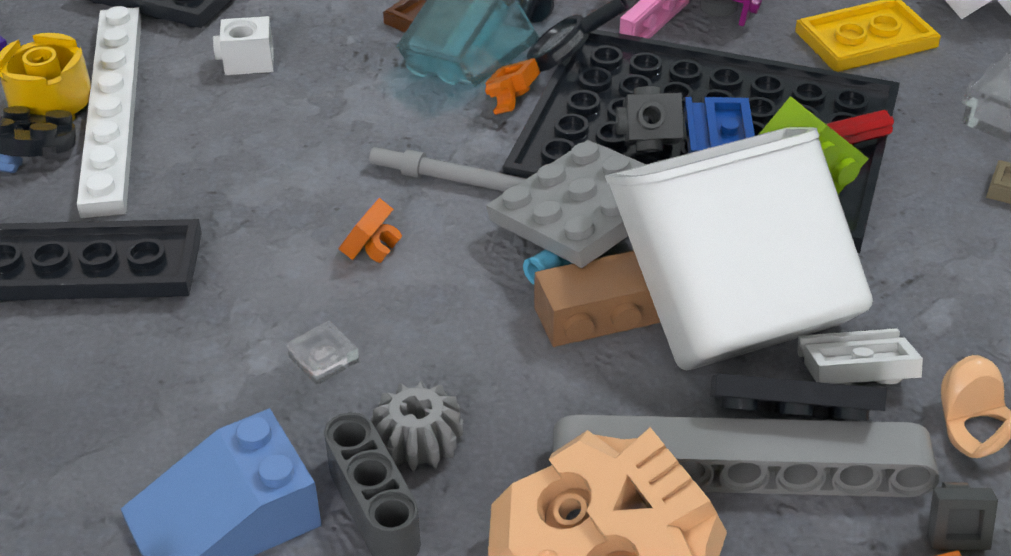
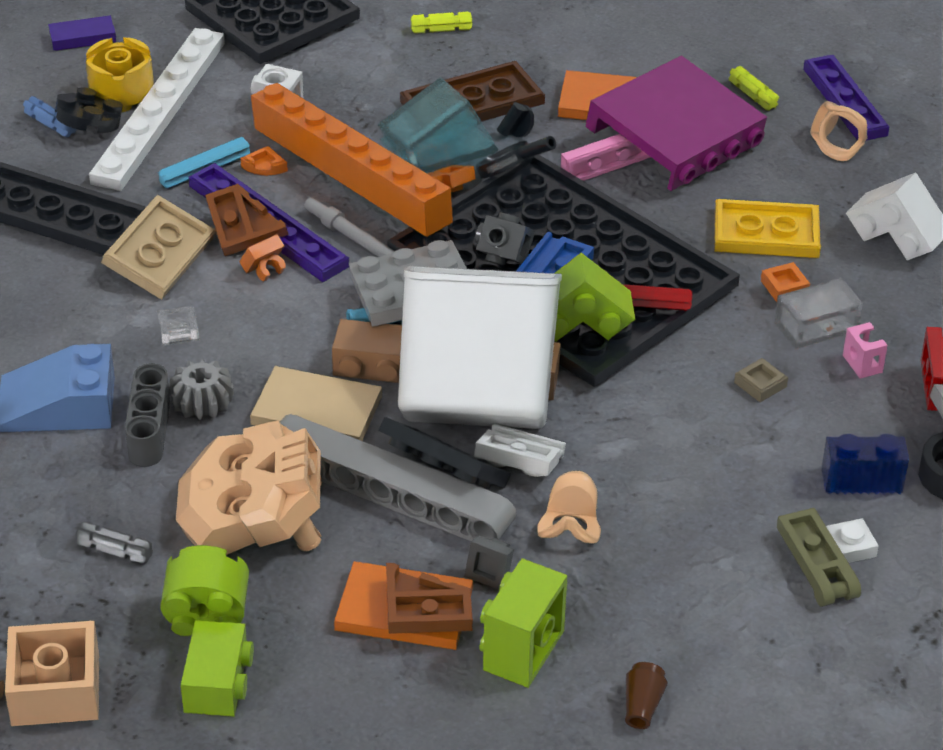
camera: 25 degrees right, 0 degrees up
none -> tan tile [101,195,216,300]
none -> medium azure axle [158,137,250,188]
none -> dark purple tile [188,163,349,282]
none -> dark orange wing [205,184,289,256]
none -> orange tile [240,146,288,176]
none -> tan tile [250,366,382,441]
none -> orange brick [251,83,453,237]
none -> orange plate [761,262,810,303]

